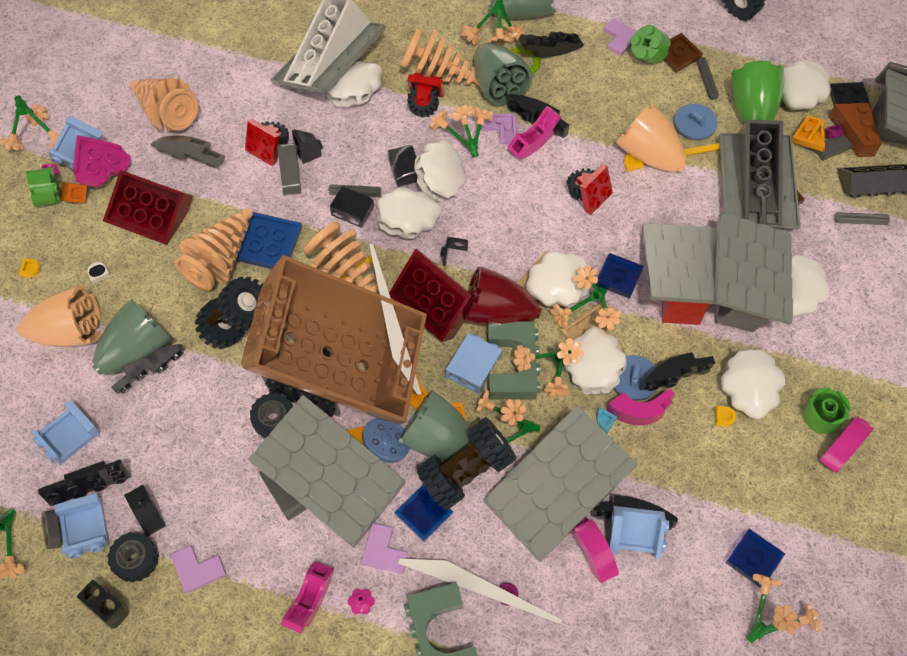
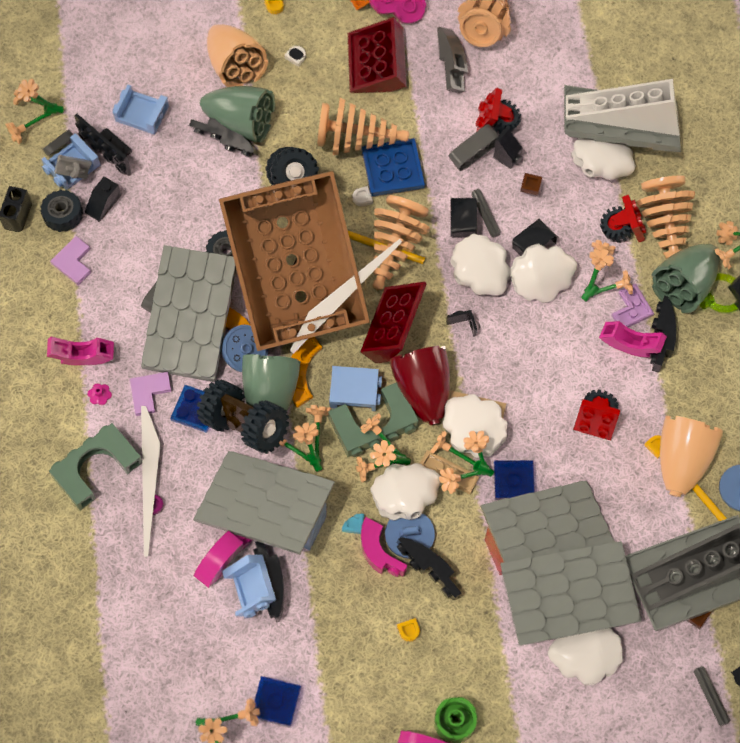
camera: 65 degrees right, 5 degrees up
white piece [721,349,785,419] -> none
none -> light grey hips [54,155,92,179]
none -> reddish brown tile [520,173,542,196]

